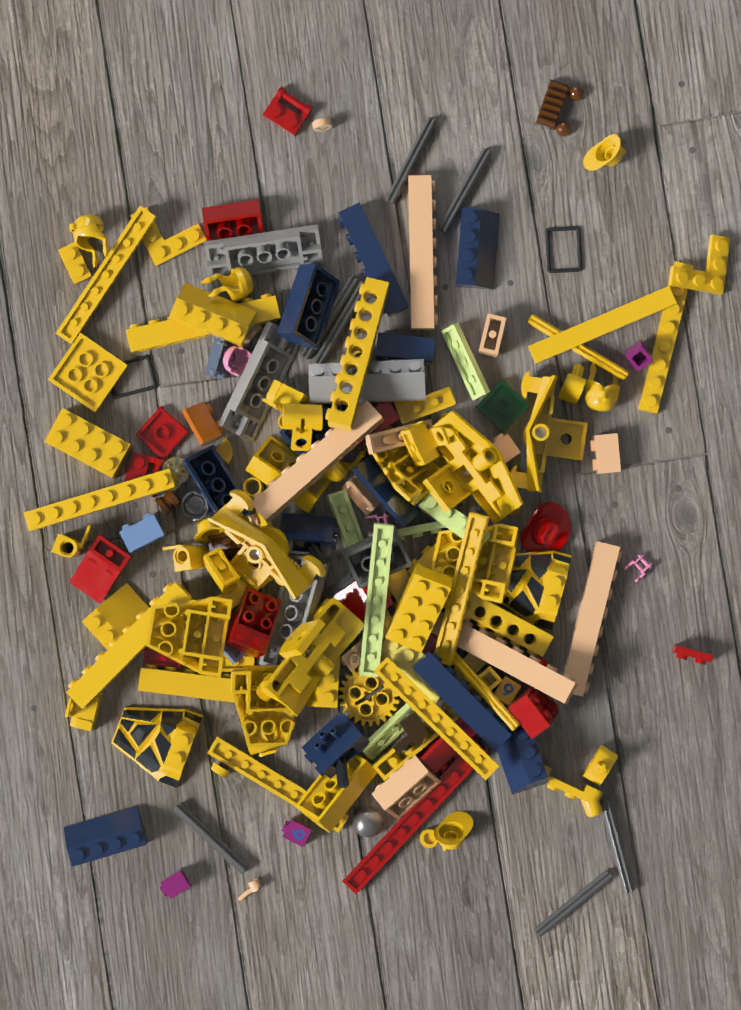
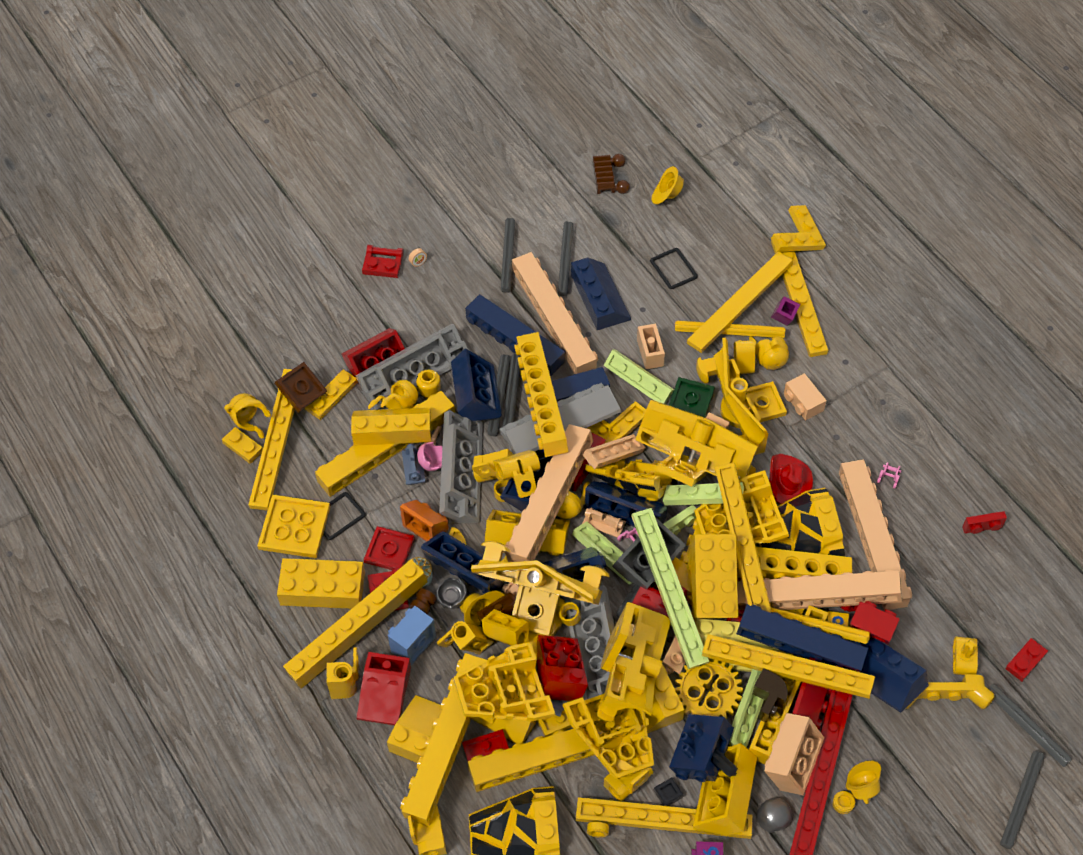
camera: 25 degrees left, 30 degrees down
yellow piece [400,421,450,466] -> none
none -> reddish brown tile [274,362,327,413]
none -> yellow head [416,369,441,397]
none -> black tile [653,777,684,806]
none -> red plate [1005,638,1048,682]

